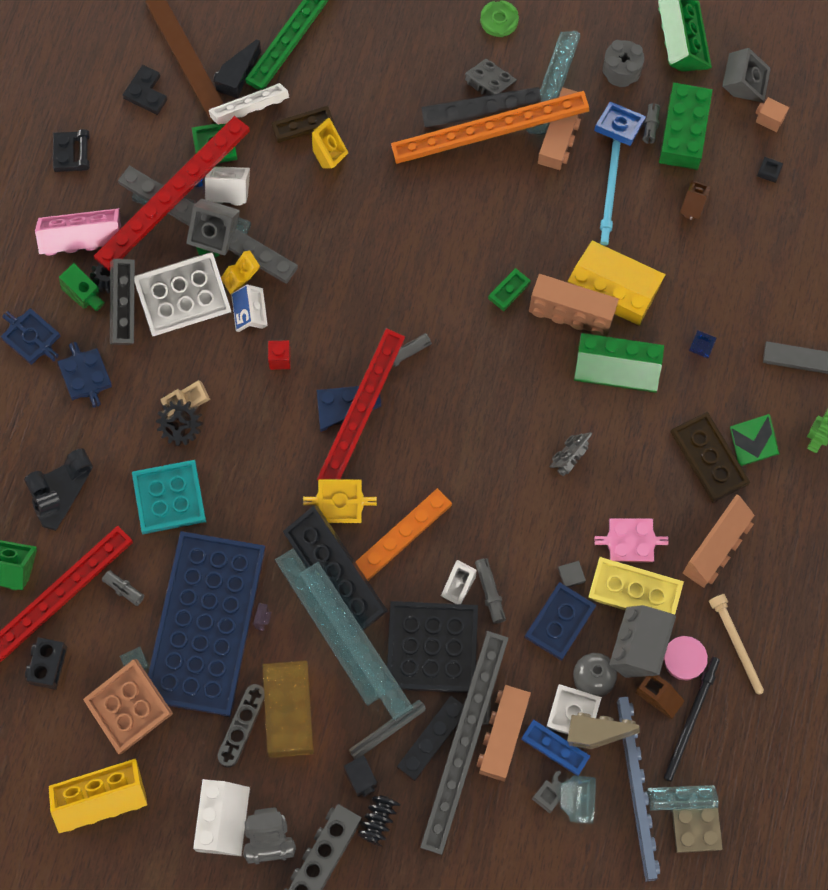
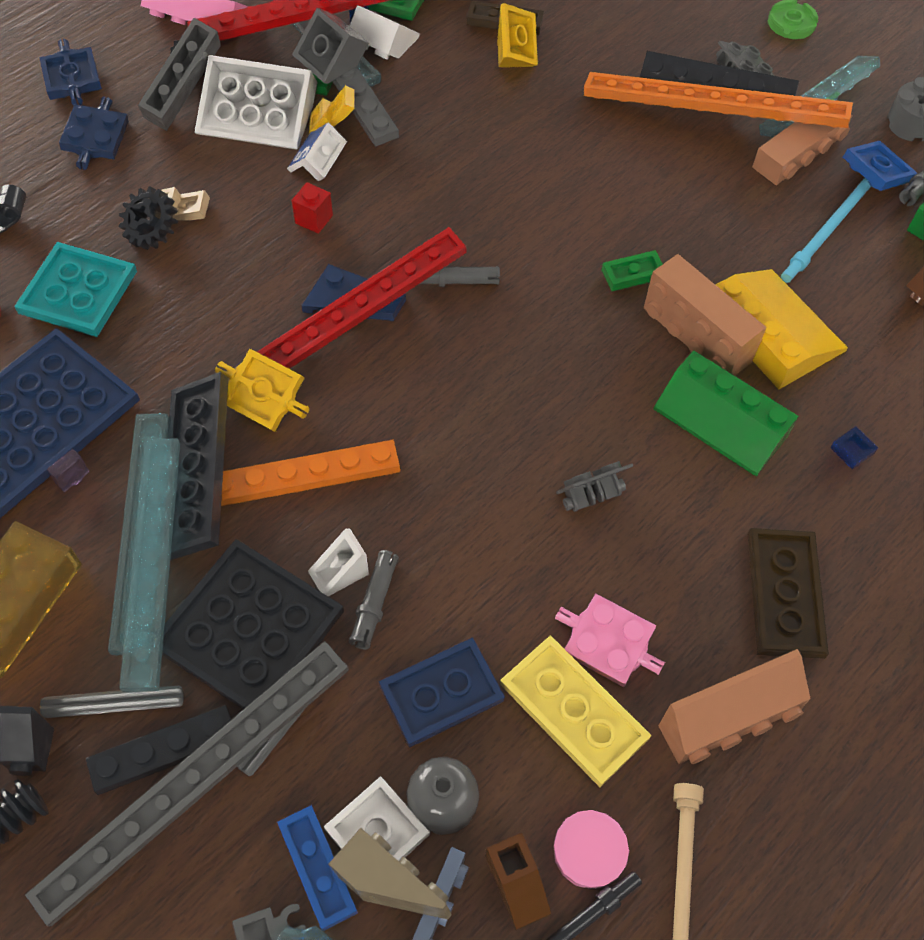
camera: 30 degrees right, 10 degrees down
green torso [59,263,105,311] -> none
nougat brick [477,685,531,782] -> none
dark grey tile [558,561,586,587] -> none
dark grey slope [609,605,676,678] -> none
green piece [730,414,779,466] -> none

